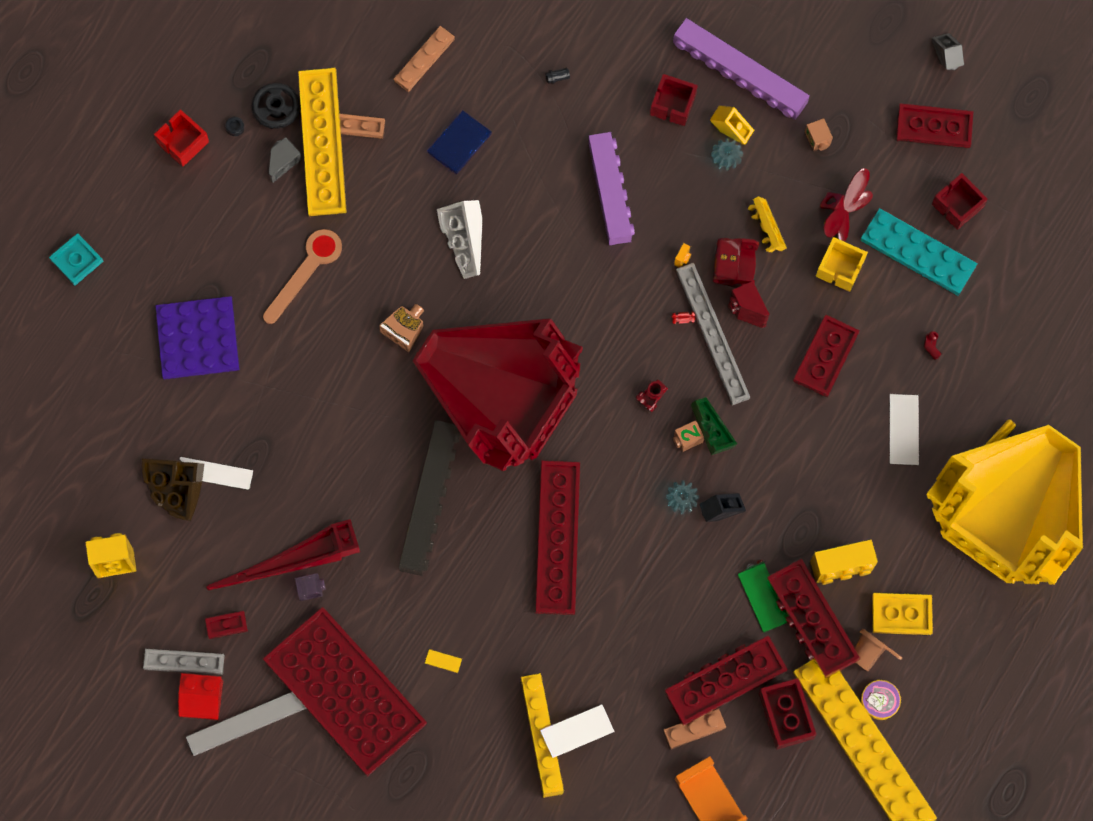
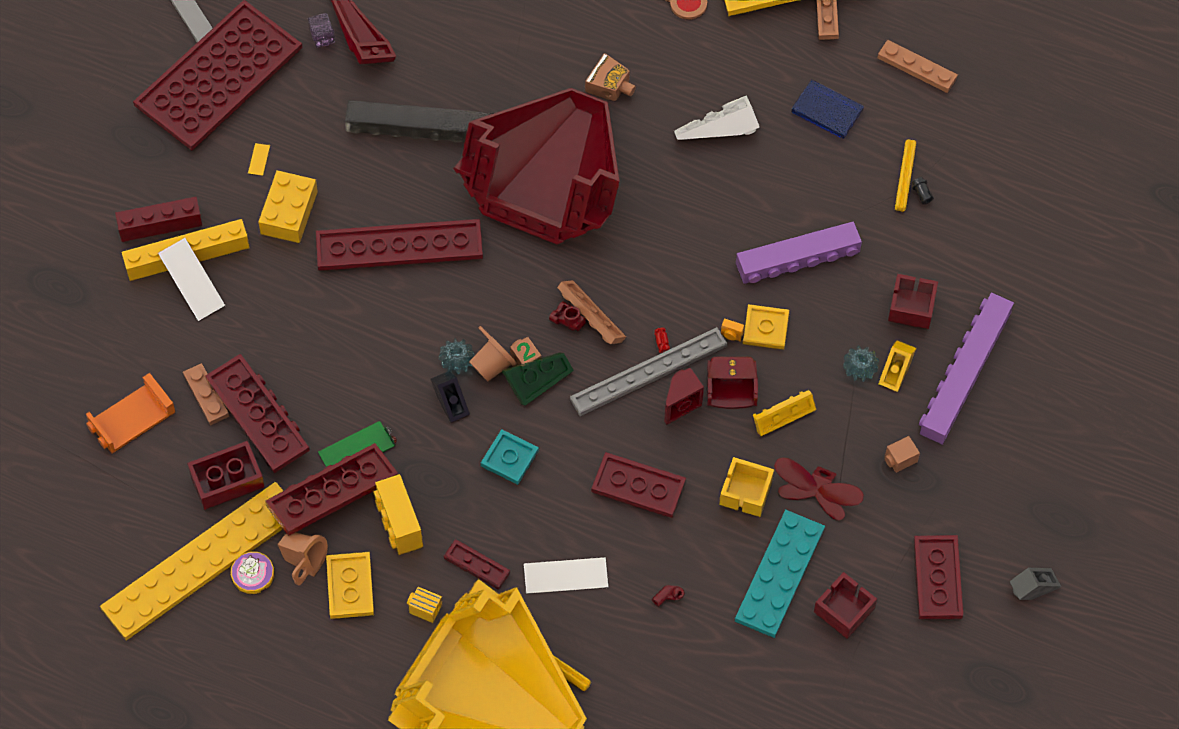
camera: 85 degrees right, 10 degrees down
none -> dark red brick [115,197,203,242]
none -> yellow brick [259,171,318,243]
none -> yellow brick [407,587,442,623]
none -> dark red tile [444,539,510,590]
none -> nougat container [469,326,517,382]
none -> teal plate [481,429,539,485]
none -> nougat plate [557,280,626,344]
none -> yellow tile [743,304,789,350]
none -> yellow axle [895,139,916,212]

